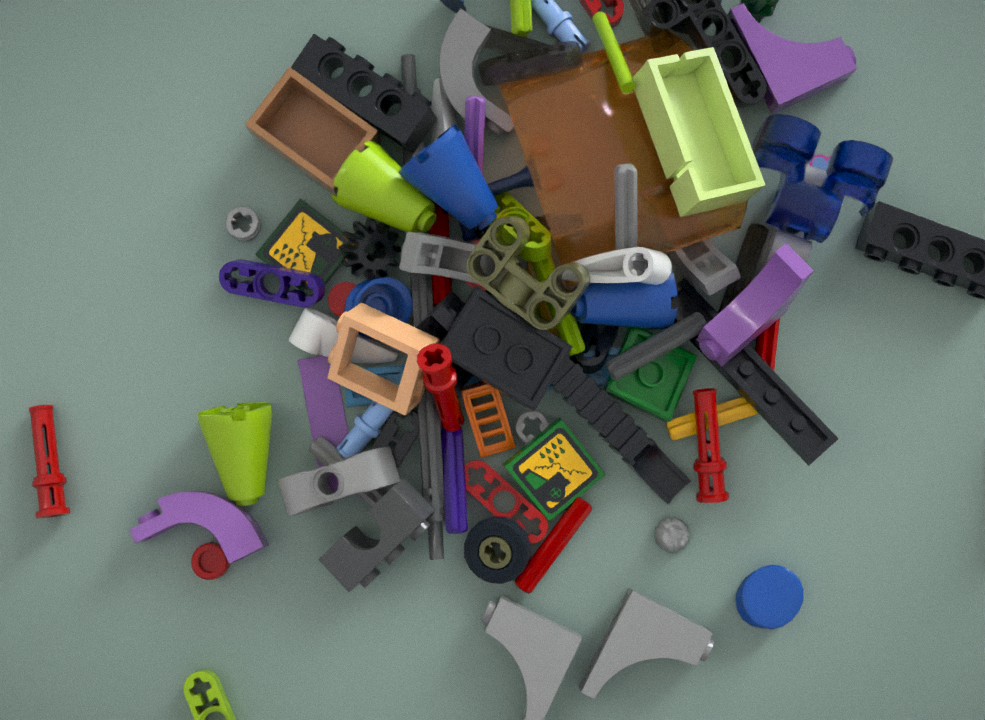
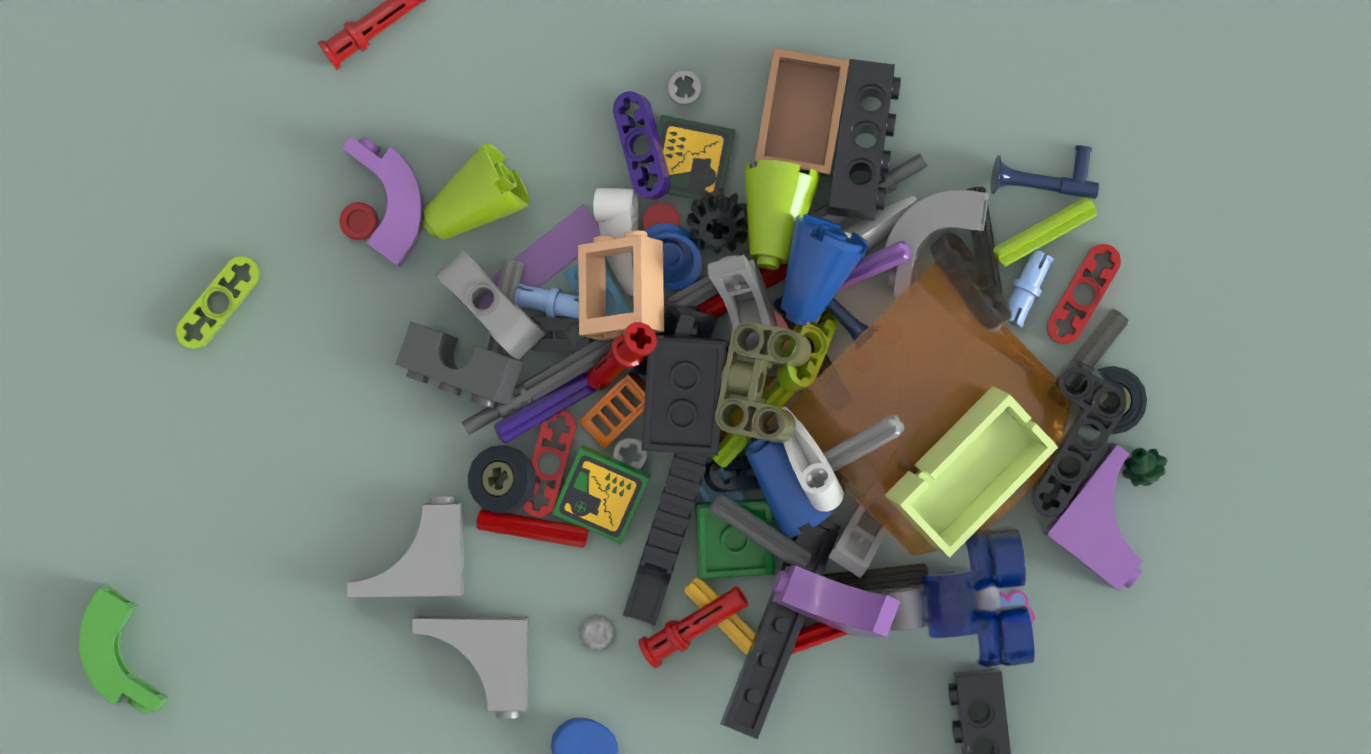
camera: 65 degrees right, 5 degrees up
lime bar [592,12,636,94] -> none

